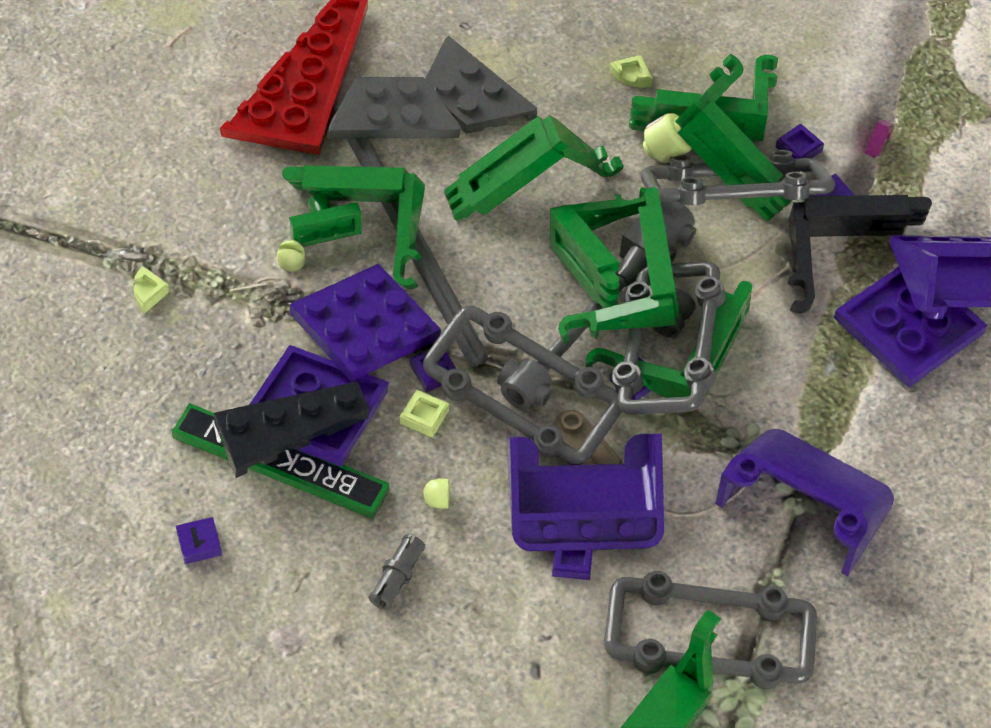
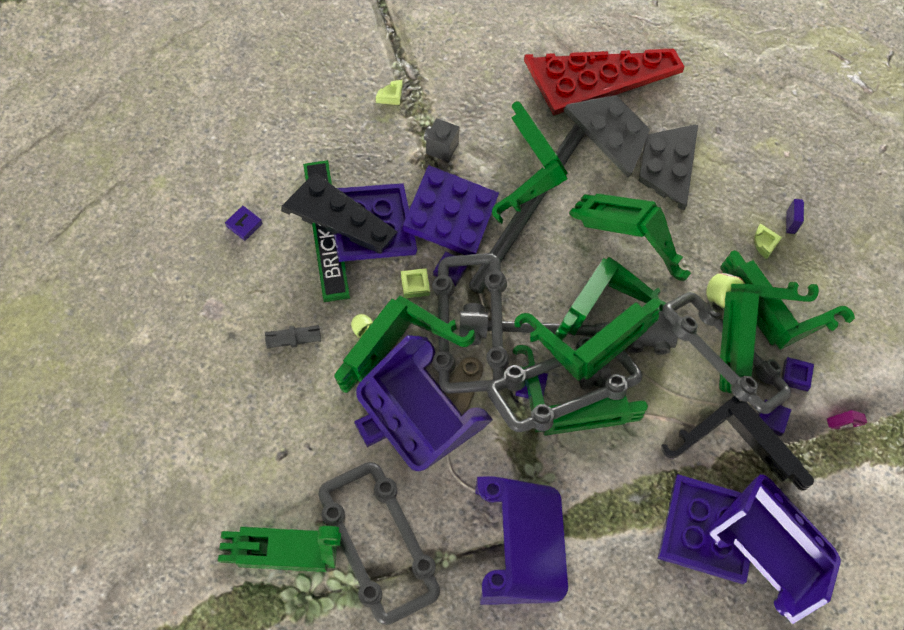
camera: 55 degrees right, 10 degrees up
yellowish green hinge [277,240,306,272] -> none
green tile [289,193,362,247] -> none
none -> green hinge [334,296,476,393]
none -> dark grey brick [424,118,460,162]
none -> dark purple tile [786,199,804,234]

